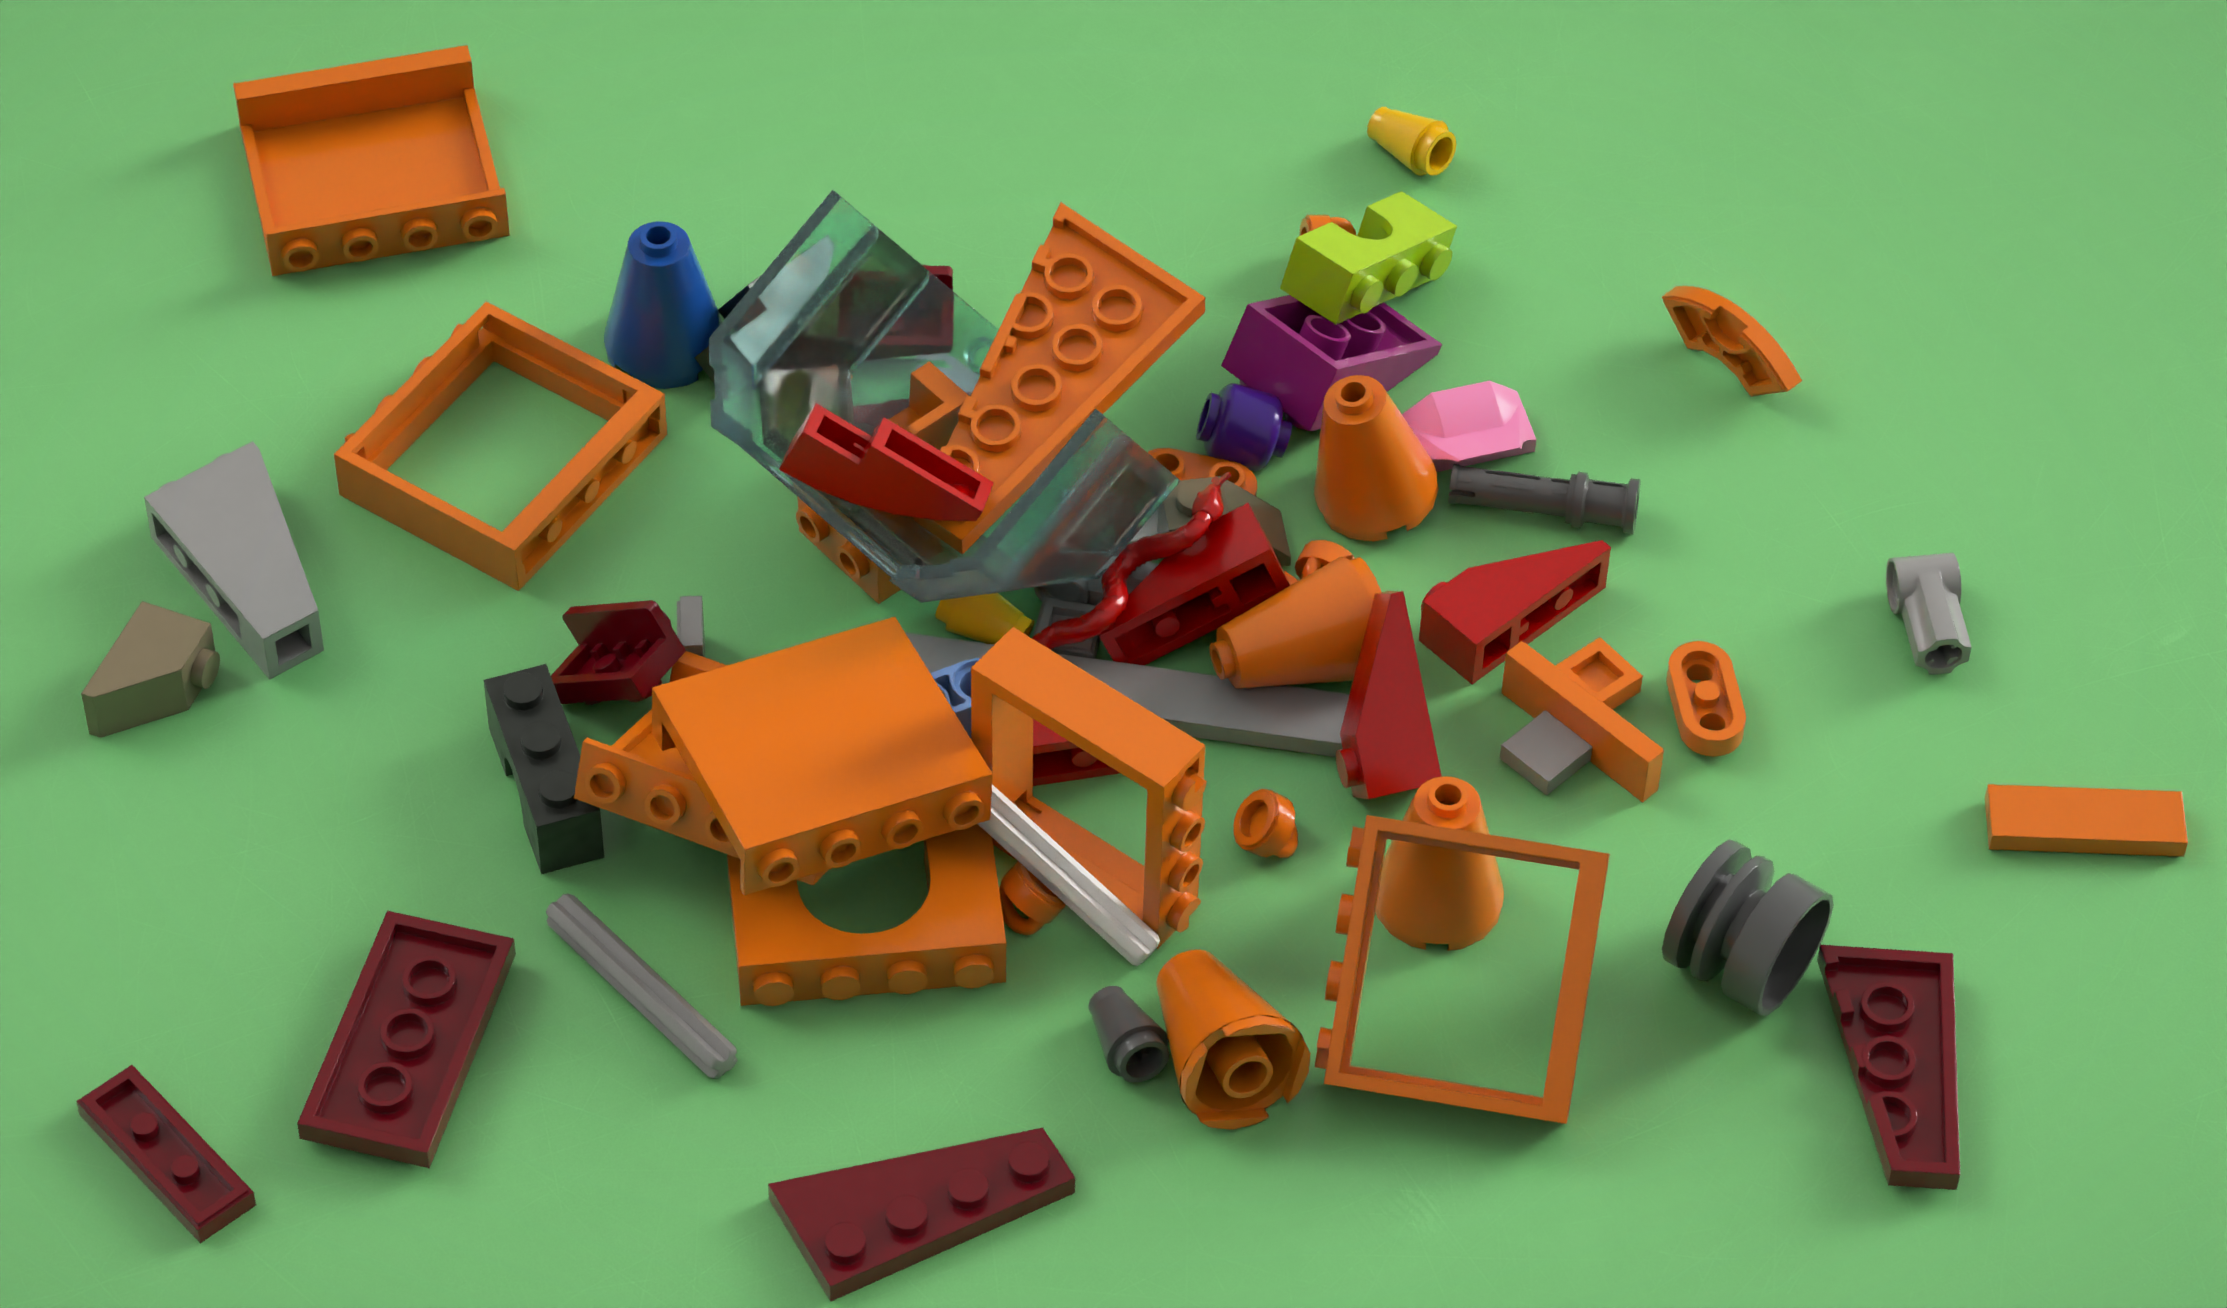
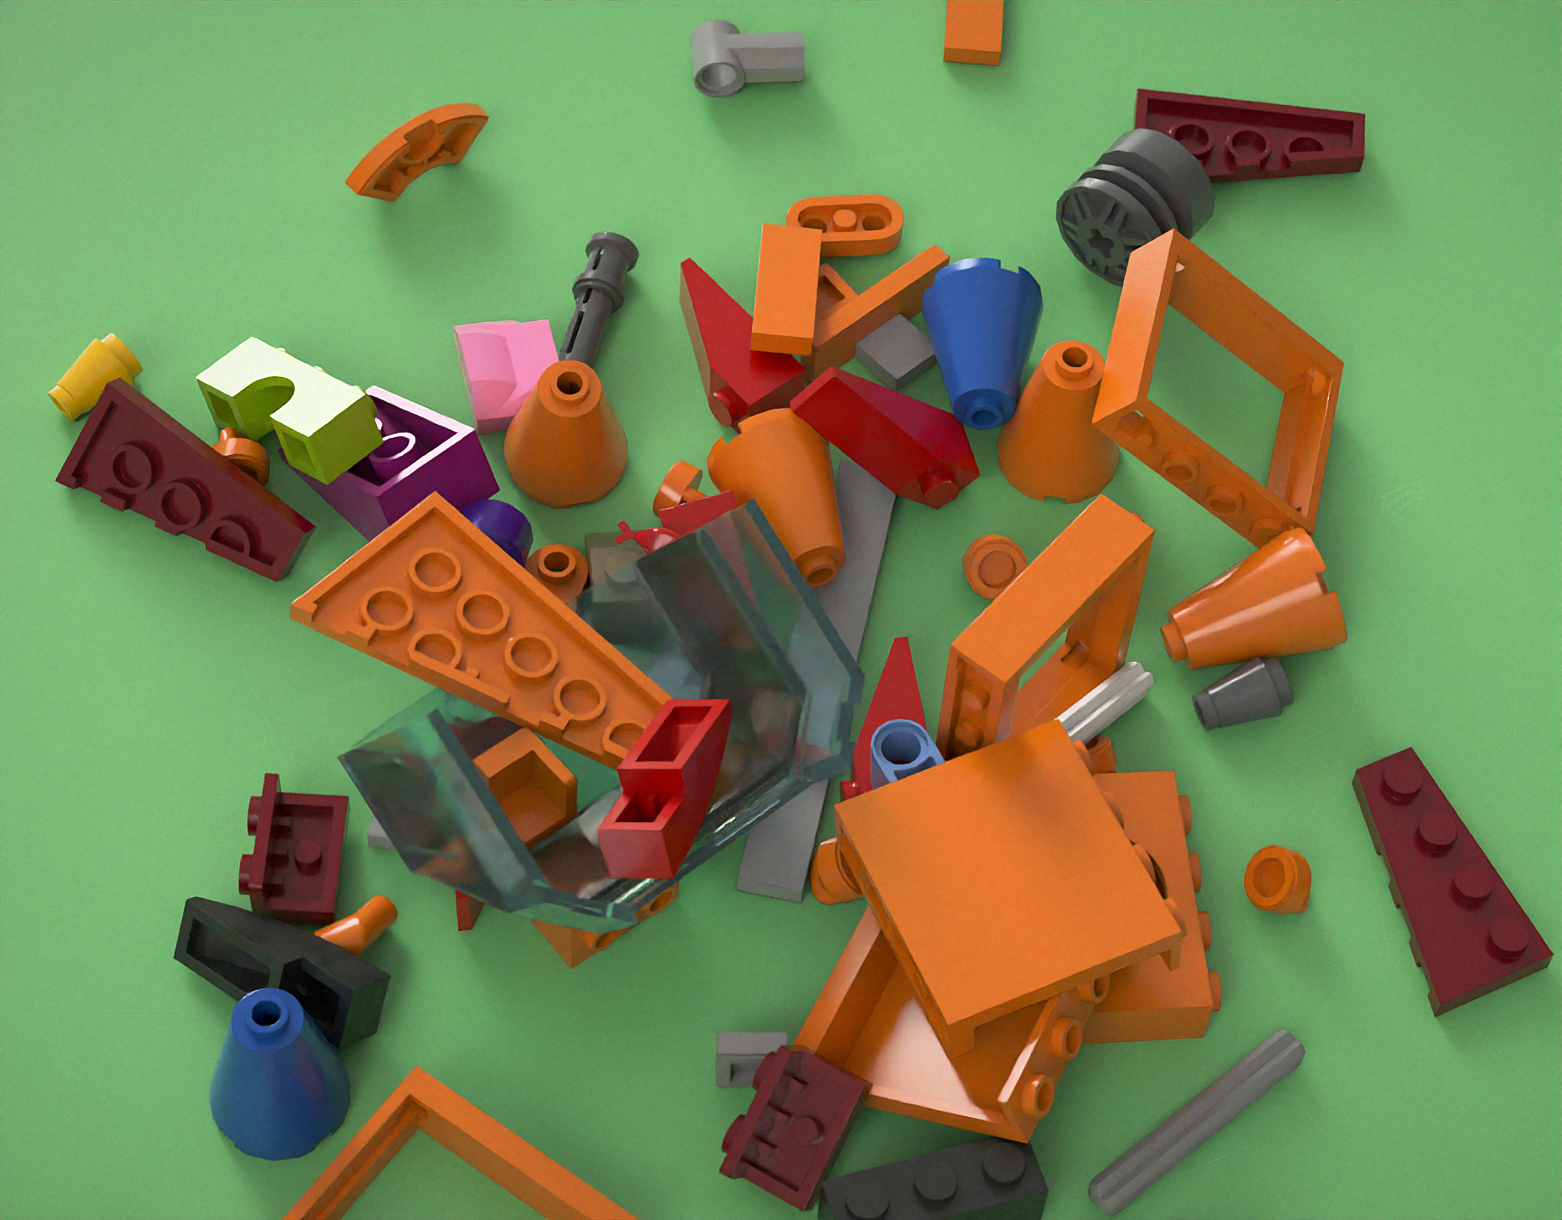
camera: 90 degrees left, 5 degrees up
none -> dark red wing [55,378,316,582]
none -> orange tile [750,224,822,356]
none -> blue cone [922,257,1043,430]
none -> orange tile [1244,845,1312,915]

